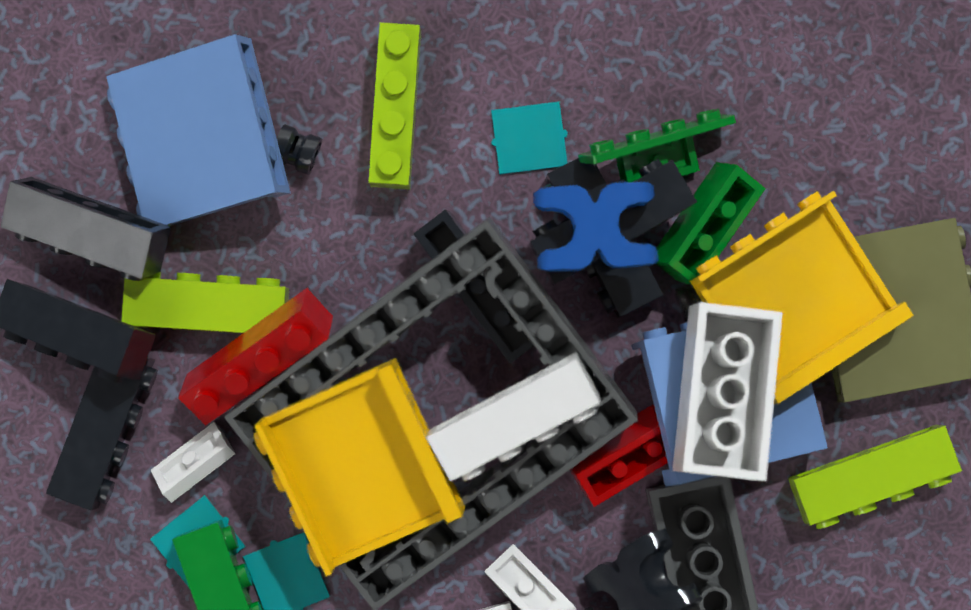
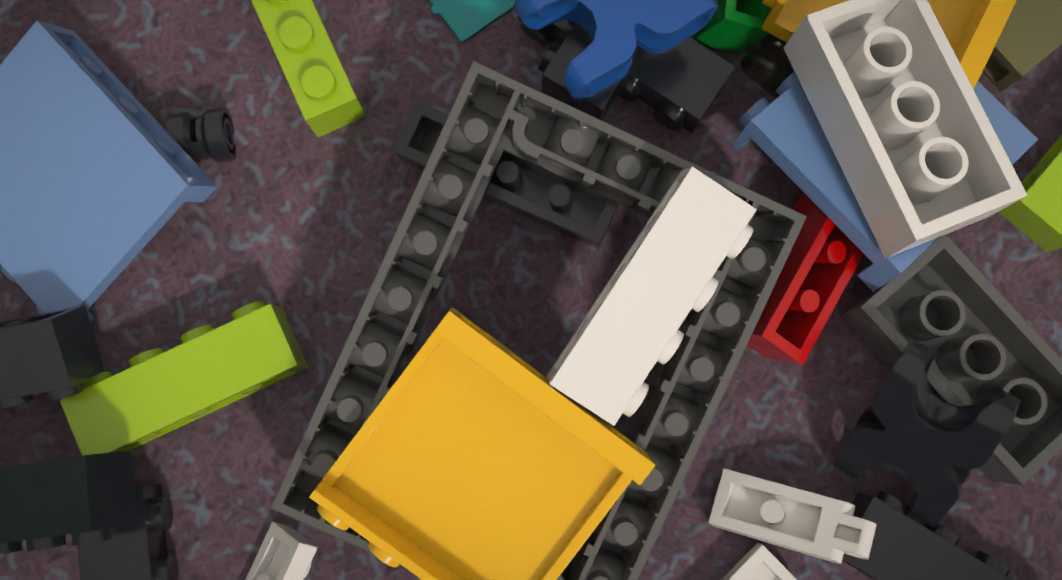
camera: 25 degrees left, 5 degrees down
red brick [178,288,333,426] -> none

